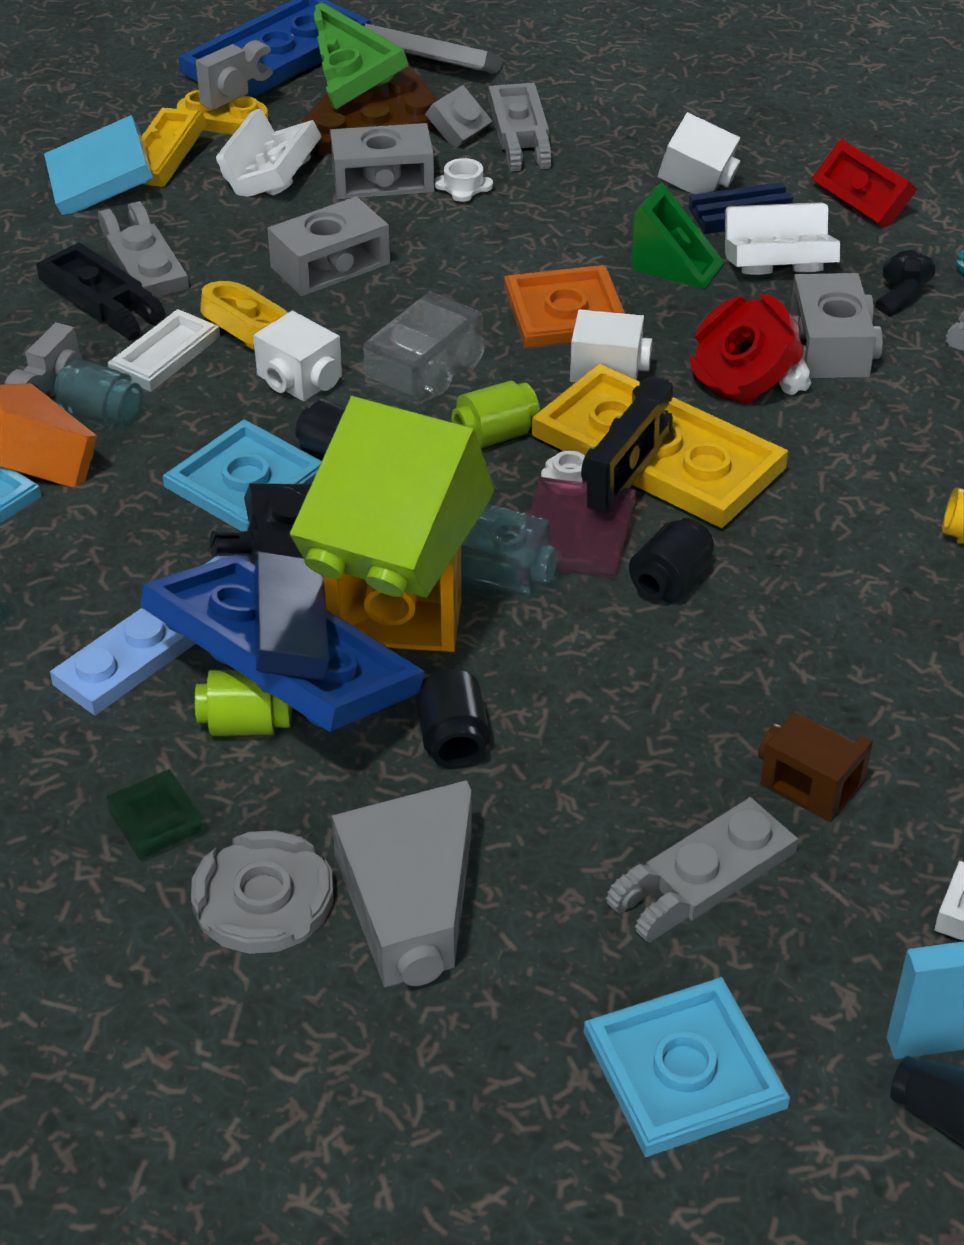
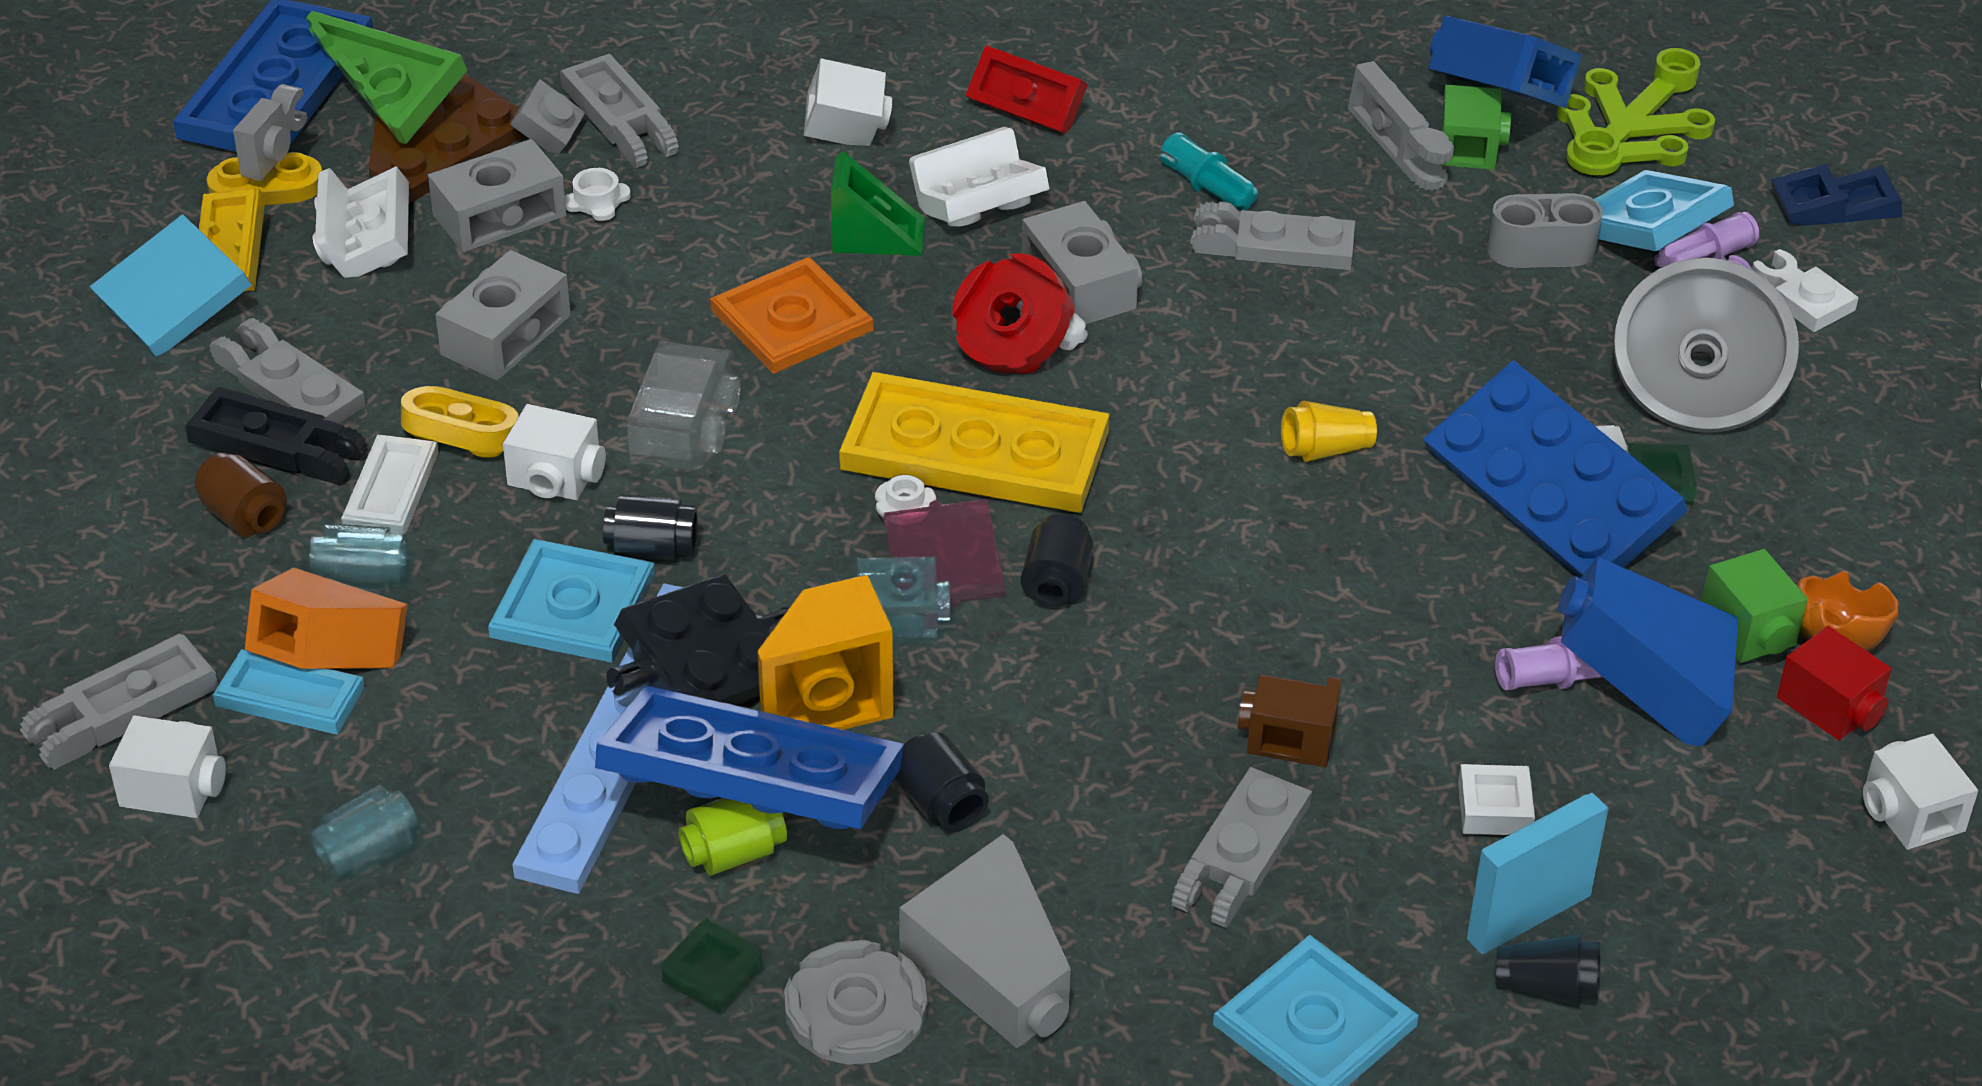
camera: 25 degrees left, 0 degrees up
light grey plate [5,322,82,398] -> none
dark blue tile [254,552,329,680] -> none
lime slope [290,396,495,598] -> none
light grey tile [365,23,503,74] -> none
lime brick [451,380,540,448] -> none
white brick [570,309,652,382] -> none
black hinge [581,377,673,513] -> none
dark blue tile [688,182,794,234] -> none
black plate [875,250,935,317] -> none
none -> reddish brown brick [195,453,287,538]

